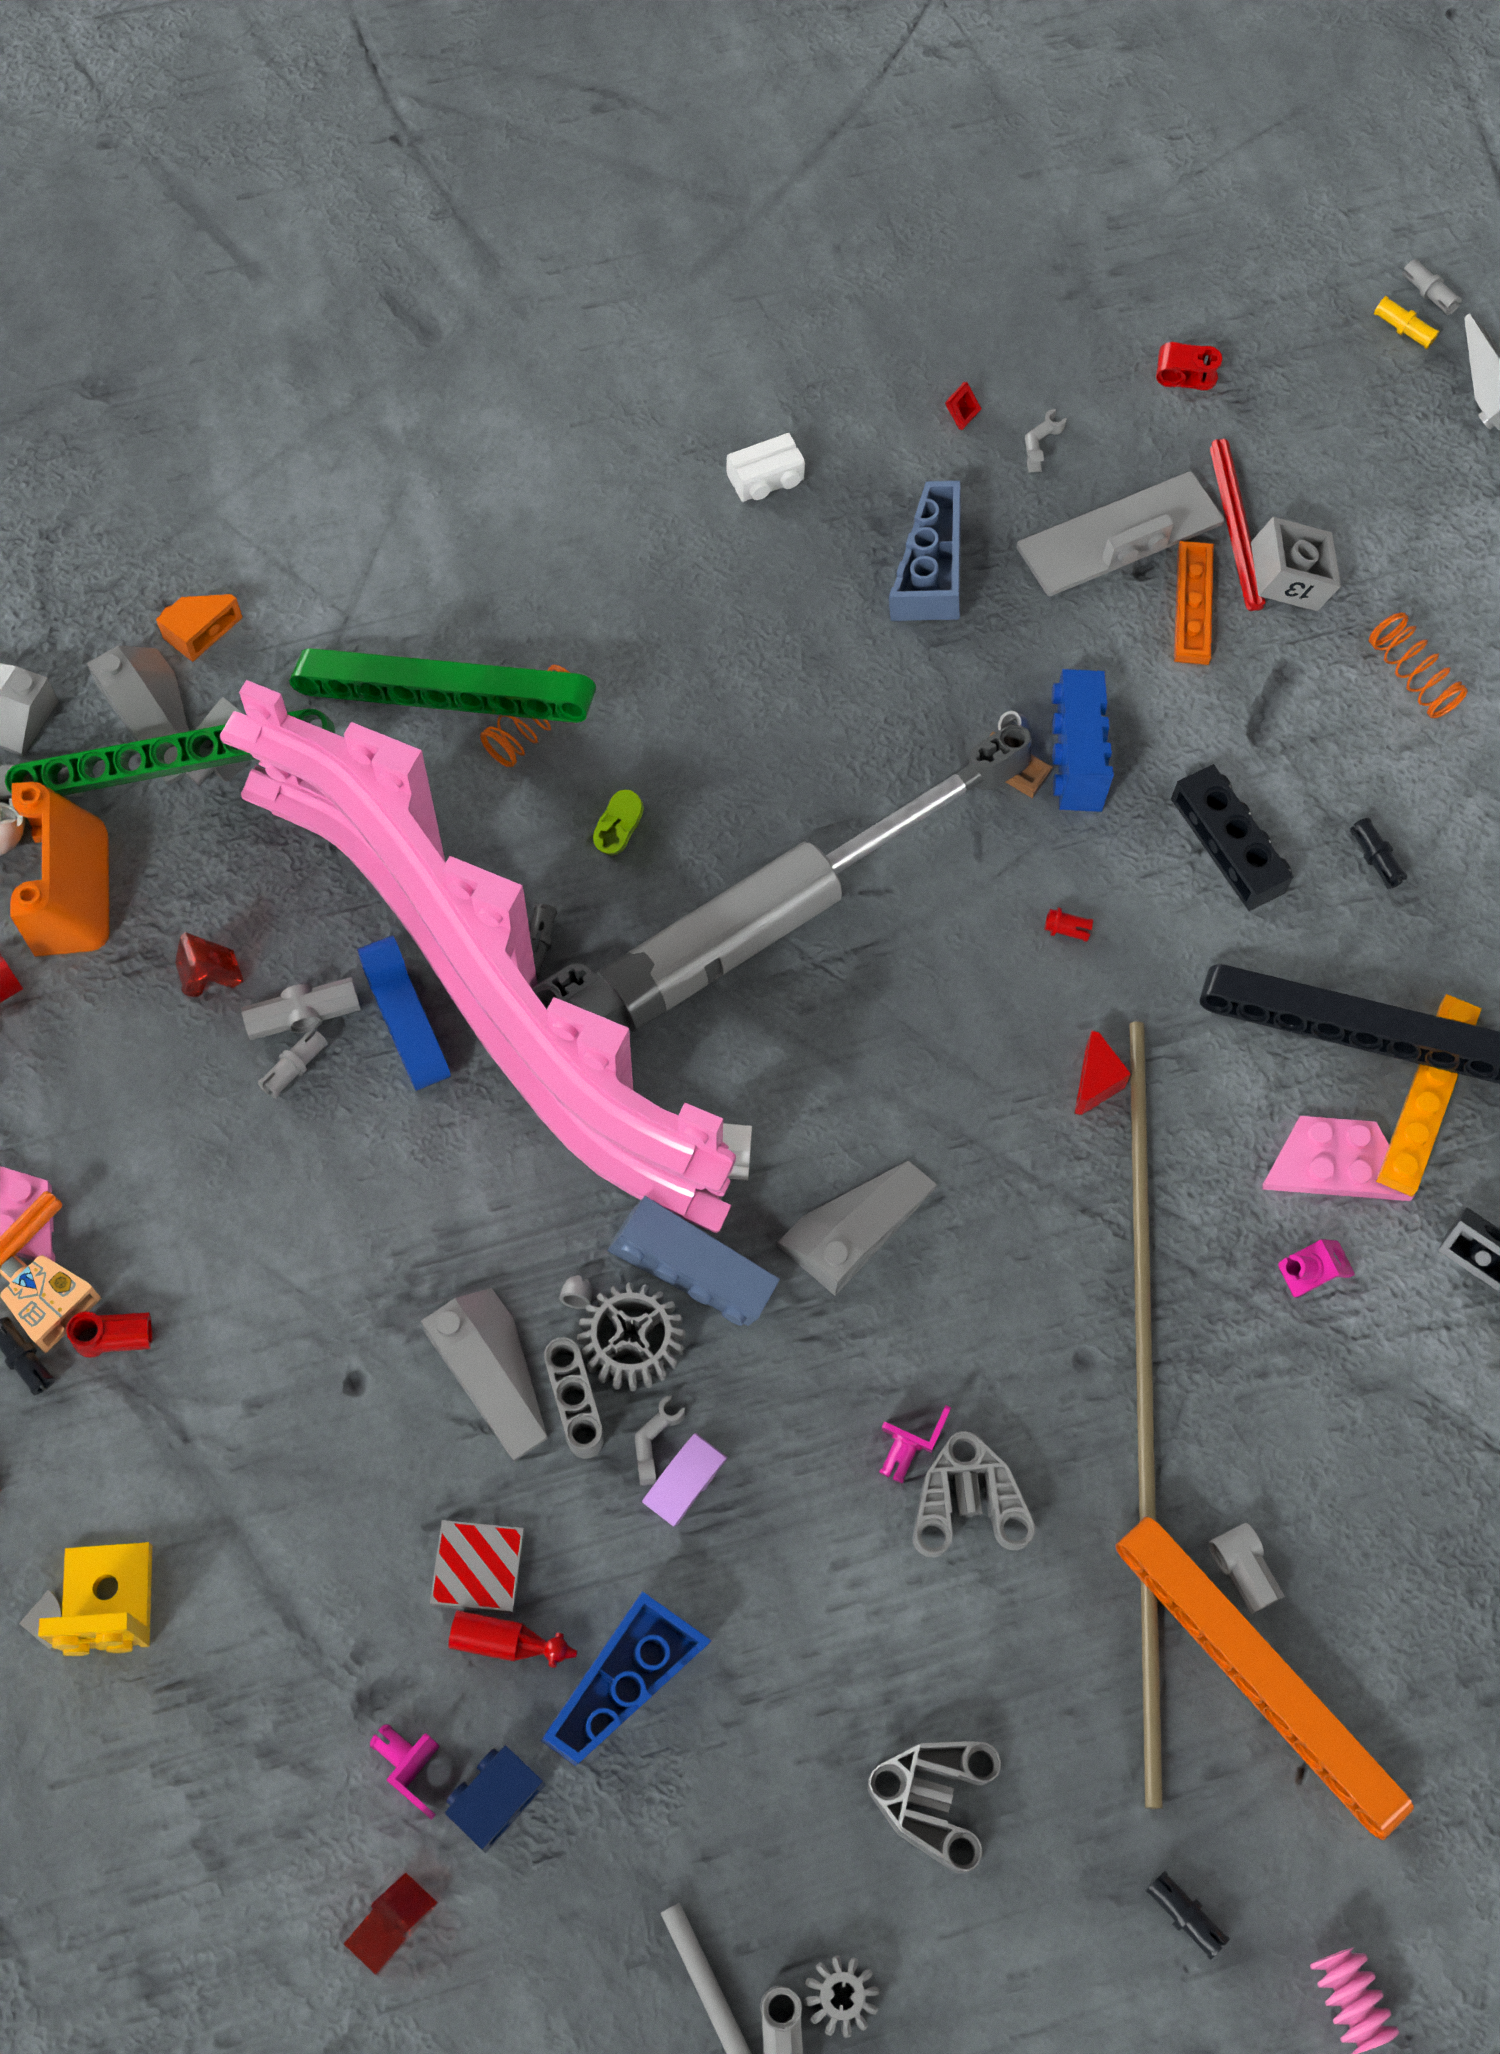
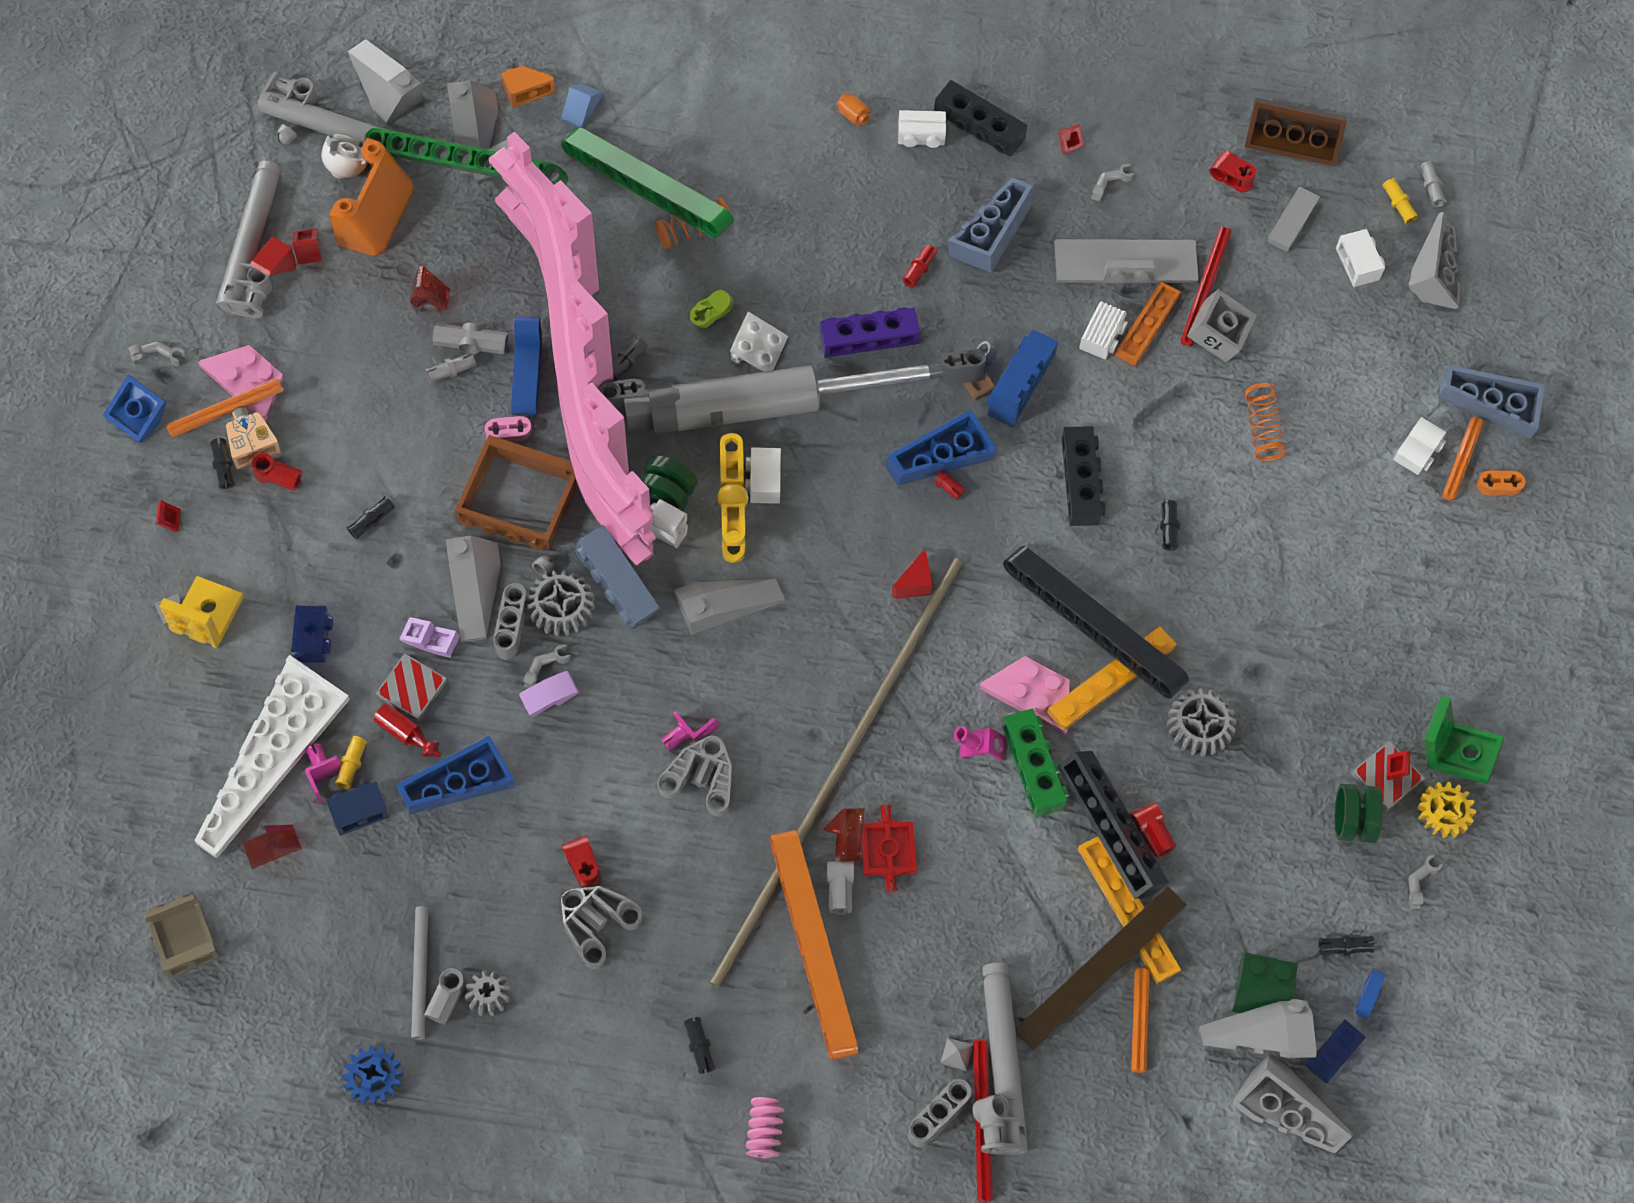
camera: 25 degrees right, 0 degrees up
none -> white wing [195,655,350,859]
none -> clear blue brick [291,605,333,663]
none -> yellow pin [335,736,367,790]
none -> black pin [347,496,395,540]
none -> lavender slope [400,617,460,658]
none -> dark orange window [455,435,578,551]
none -> bright pink beam [485,416,532,442]
none -> medium blue slope [561,84,603,128]
none -> red piece [561,835,601,888]
none -> dark green wheel [639,455,698,511]
none -> yellow piece [717,433,749,563]
none -> white hinge [730,312,788,372]
none -> white brick [745,448,781,503]
none -> dark purple brick [819,307,920,358]
none -> clear red slope [823,808,865,862]
none -> orange brick [836,93,871,126]
none -> red plate [861,805,917,893]
none -> blue wedge [885,409,997,485]
none -> red axle [902,244,937,288]
none -> black brick [934,80,1028,157]
none -> green brick [1002,708,1069,818]
none -> white brick [1079,301,1128,360]
none -> reddish brown slope [1244,98,1347,166]
none -> light grey tile [1267,186,1320,252]
none -> white brick [1336,229,1385,287]

